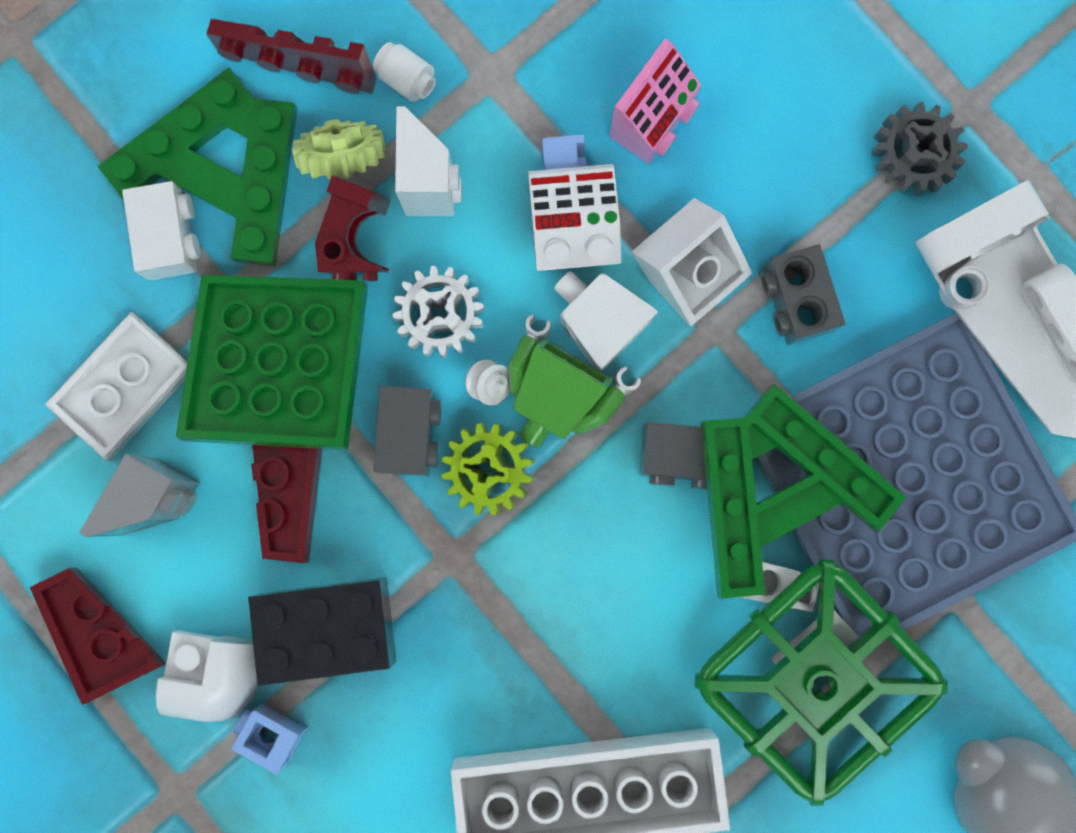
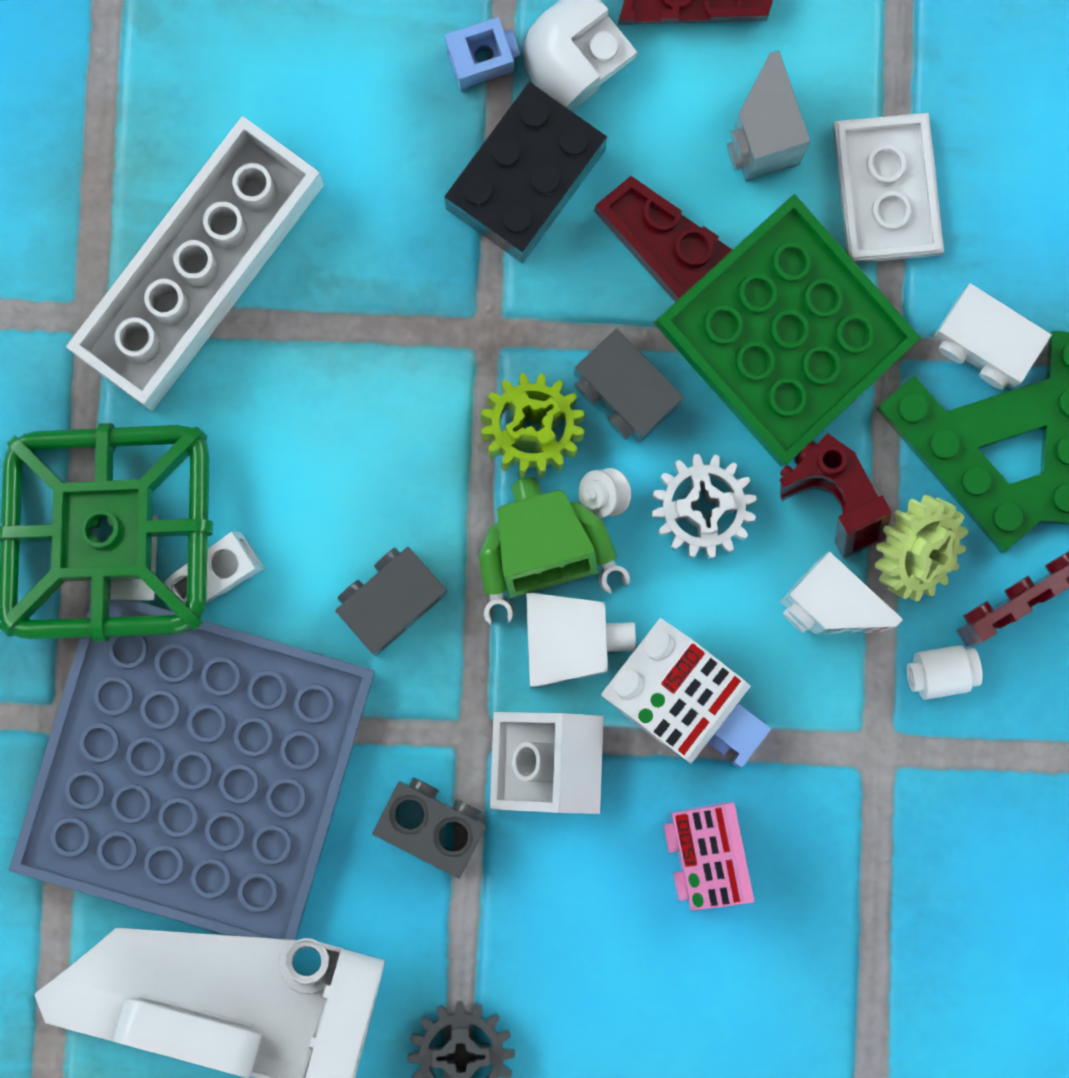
camera: 130 degrees right, 0 degrees up
green plate [701,384,906,599] -> none

